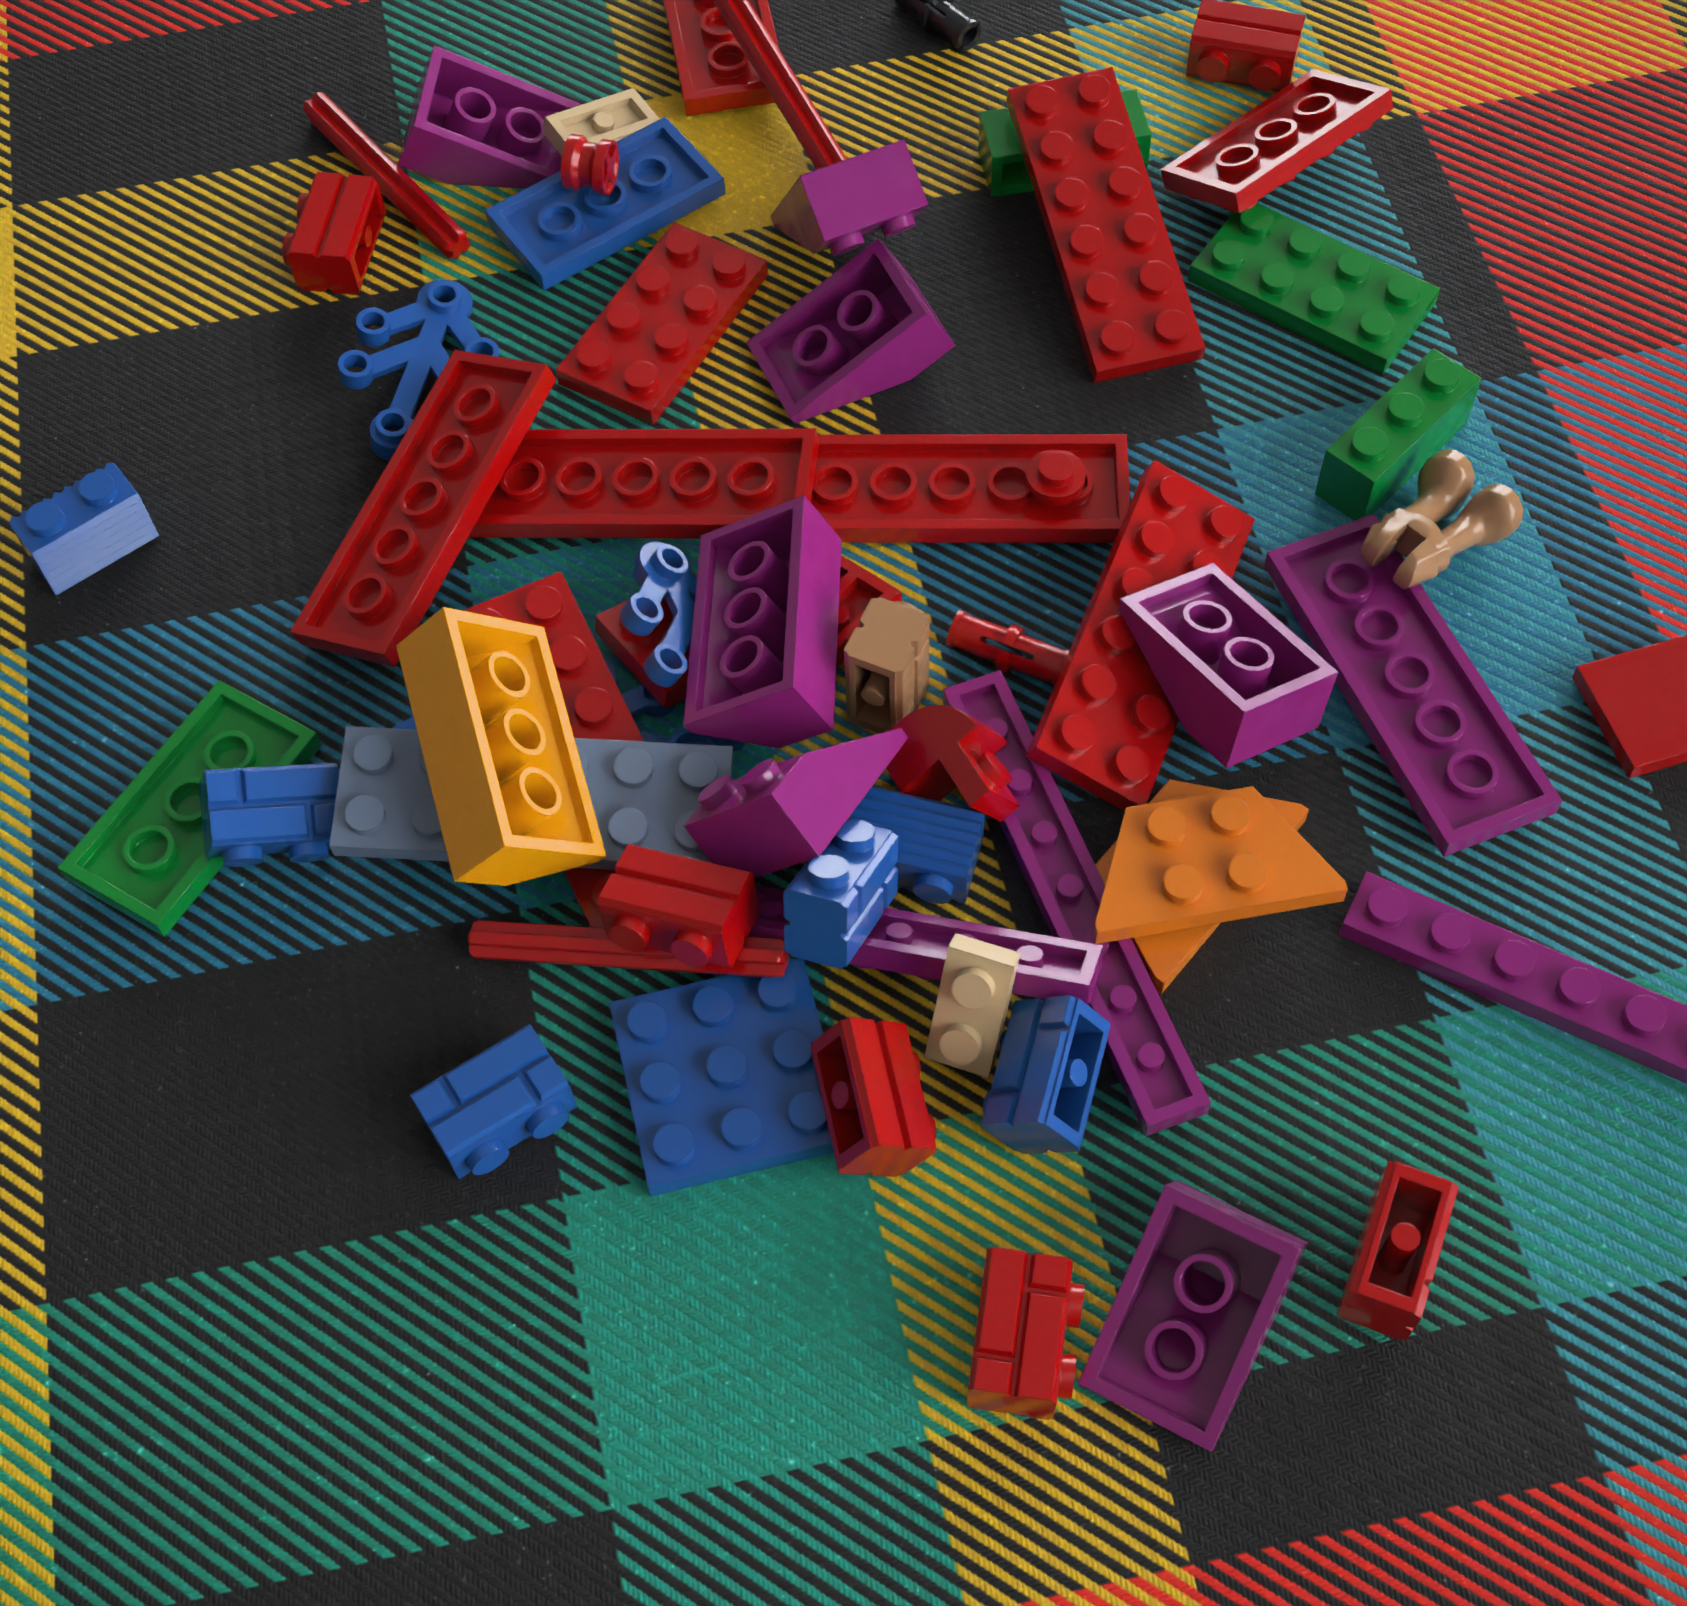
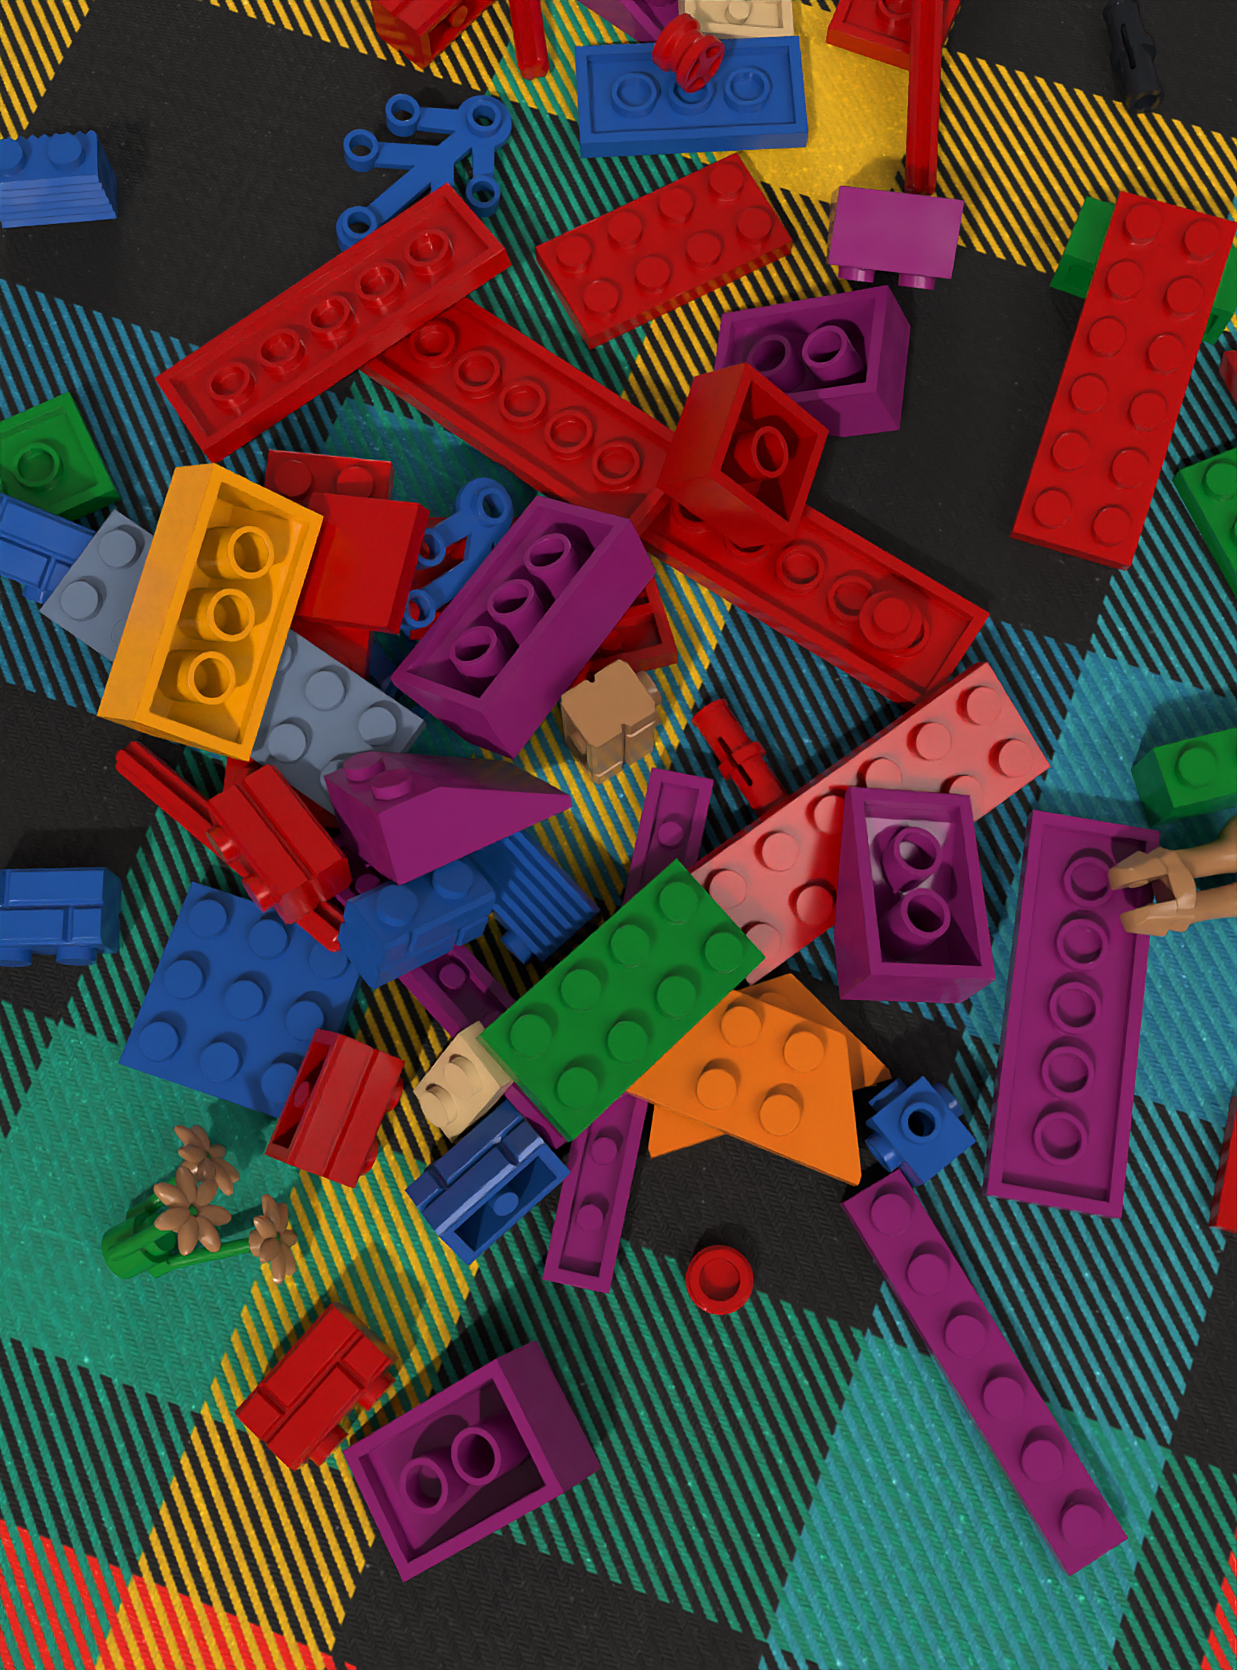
camera: 30 degrees right, 15 degrees up
red brick [886,705,1020,822] -> none
red brick [1336,1161,1459,1341] -> none
none -> medium nougat plant [101,1125,298,1285]
none -> red tile [293,492,430,635]
none -> green plate [476,858,766,1142]
none -> red brick [656,362,829,548]
none -> red tile [685,1245,753,1315]
none -> blue brick [862,1076,976,1187]

